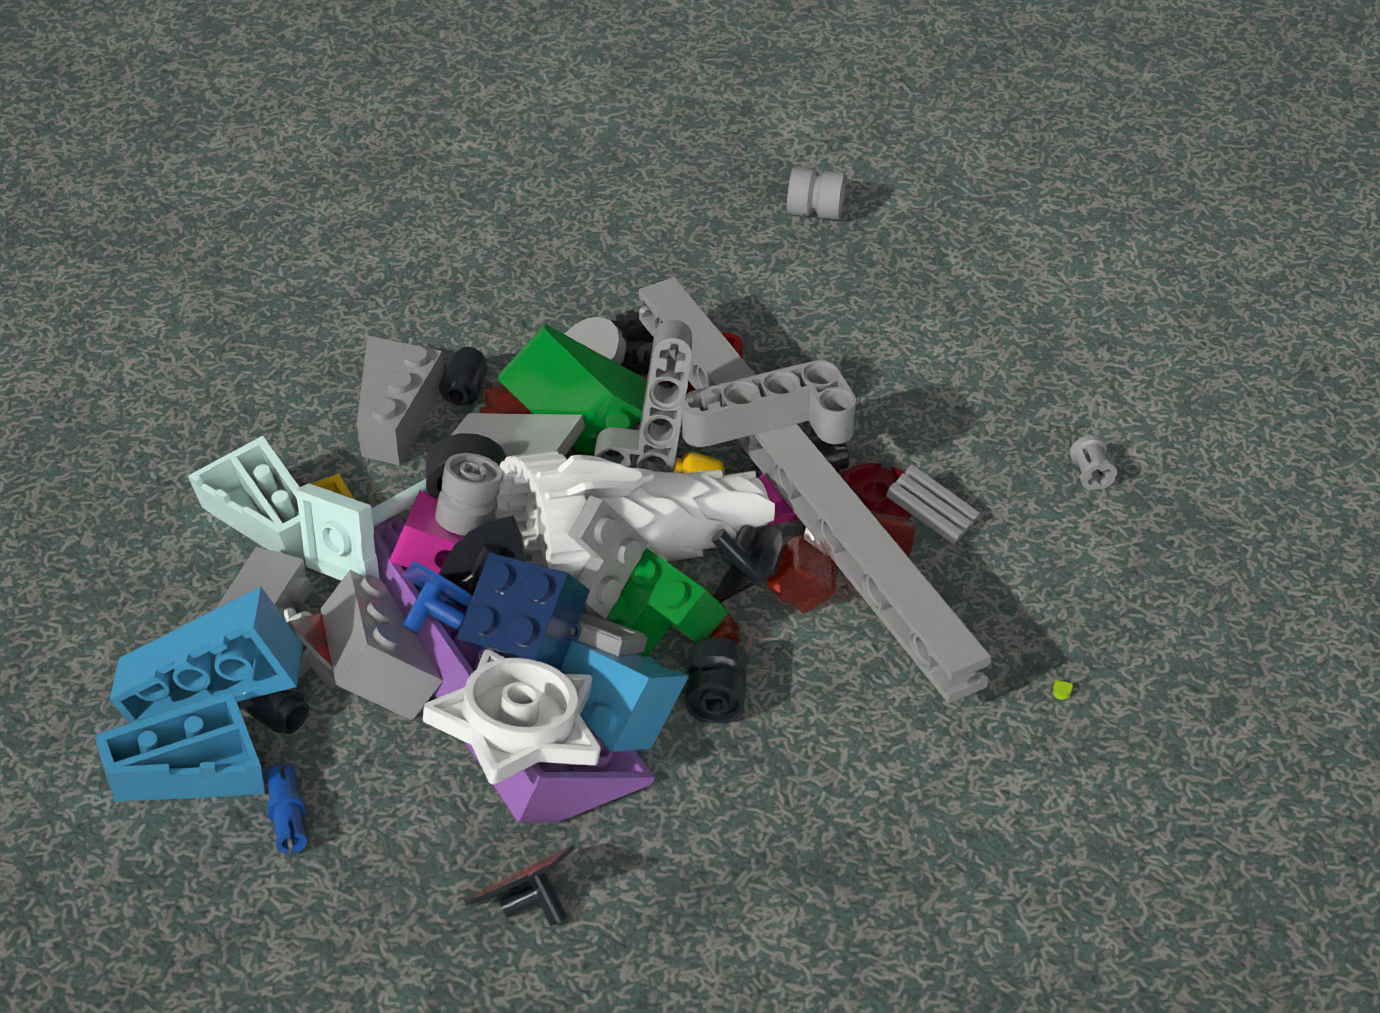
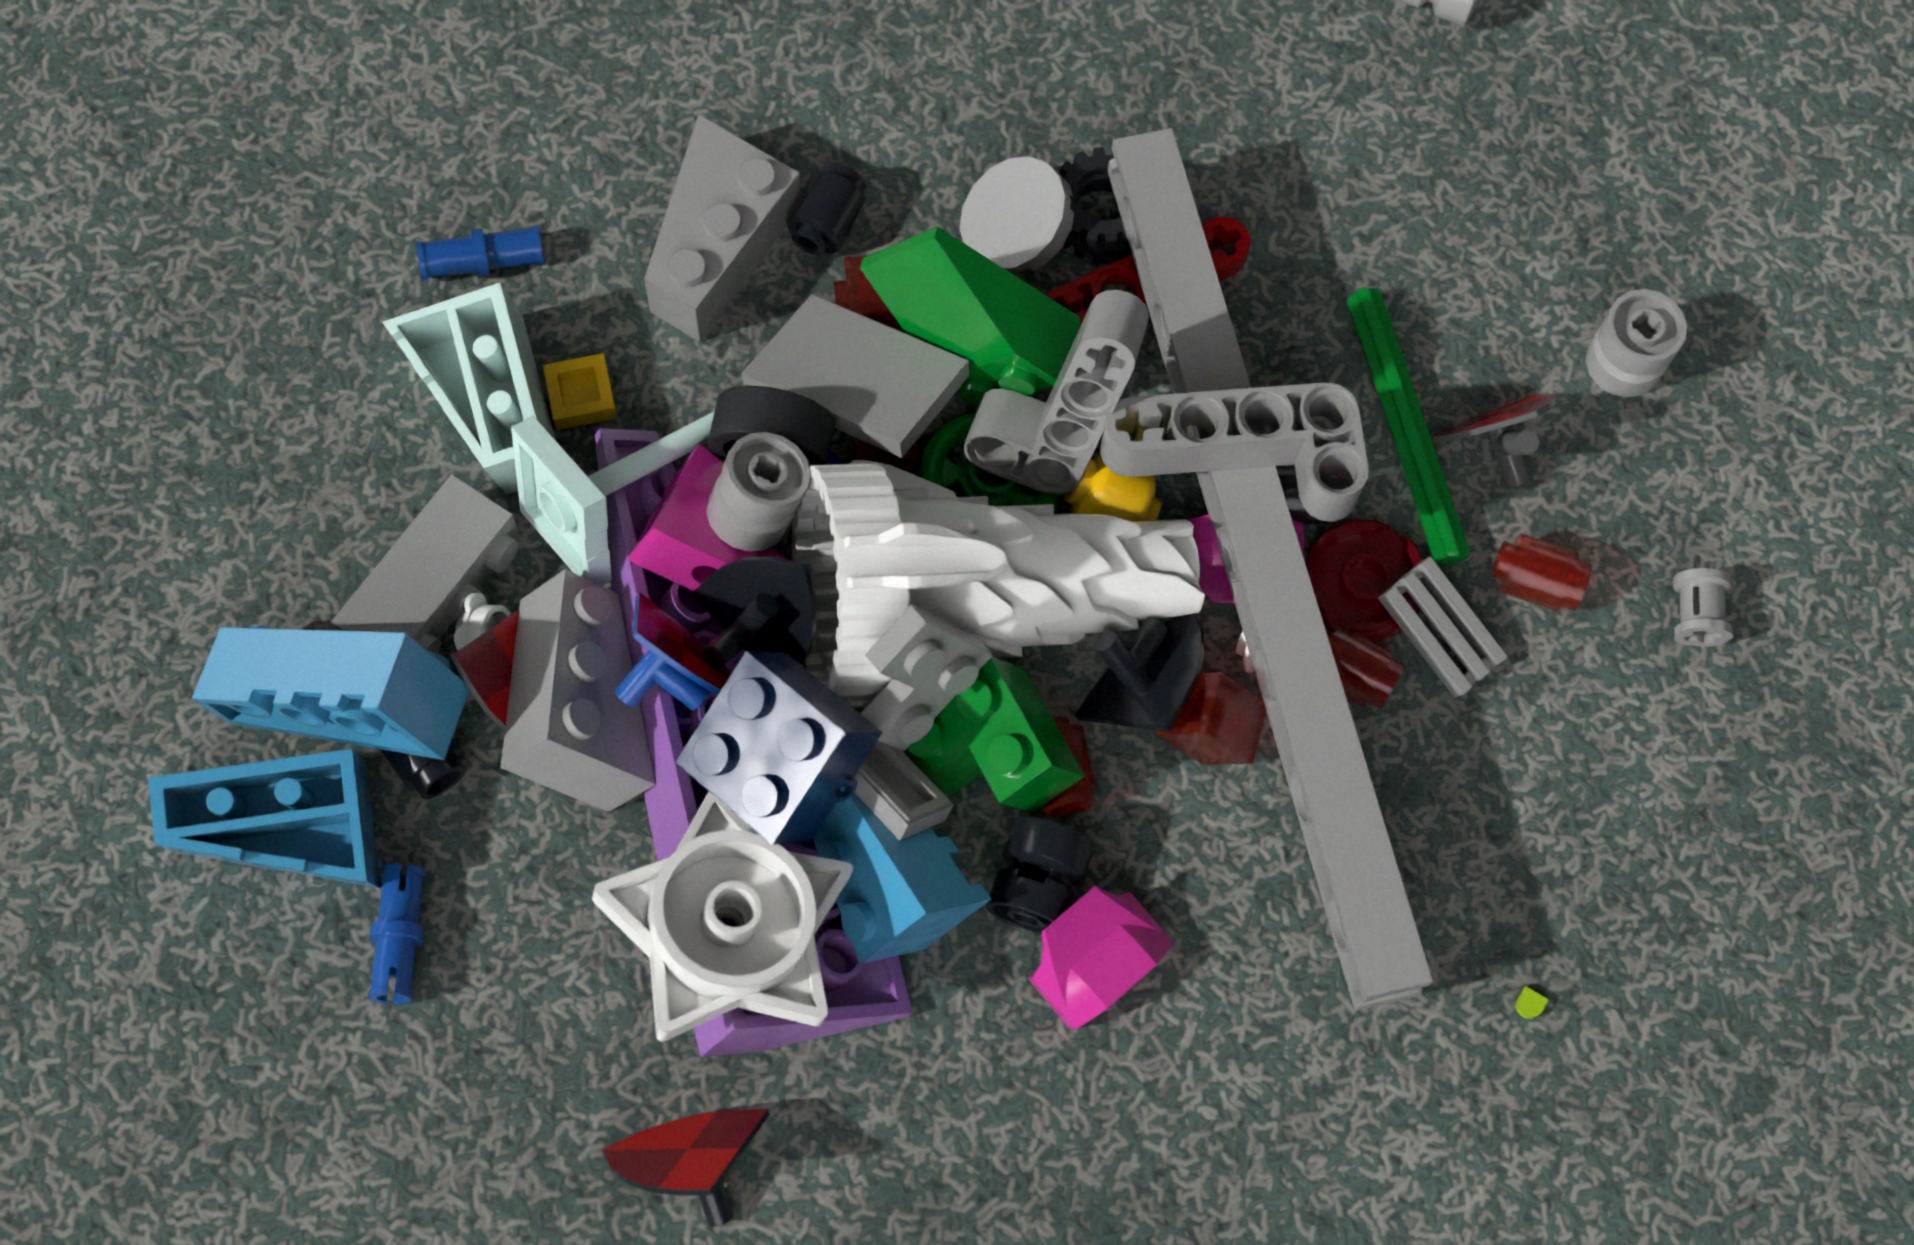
camera: 10 degrees right, 25 degrees up
none -> blue pin [416,225,544,281]
none -> dark pink slope [1028,885,1174,1030]
none -> green axle [1347,287,1470,567]
none -> dark grey shield [1430,394,1558,488]
none -> clear red brick [1491,533,1592,612]
none -> light grey wheel [1586,289,1687,397]

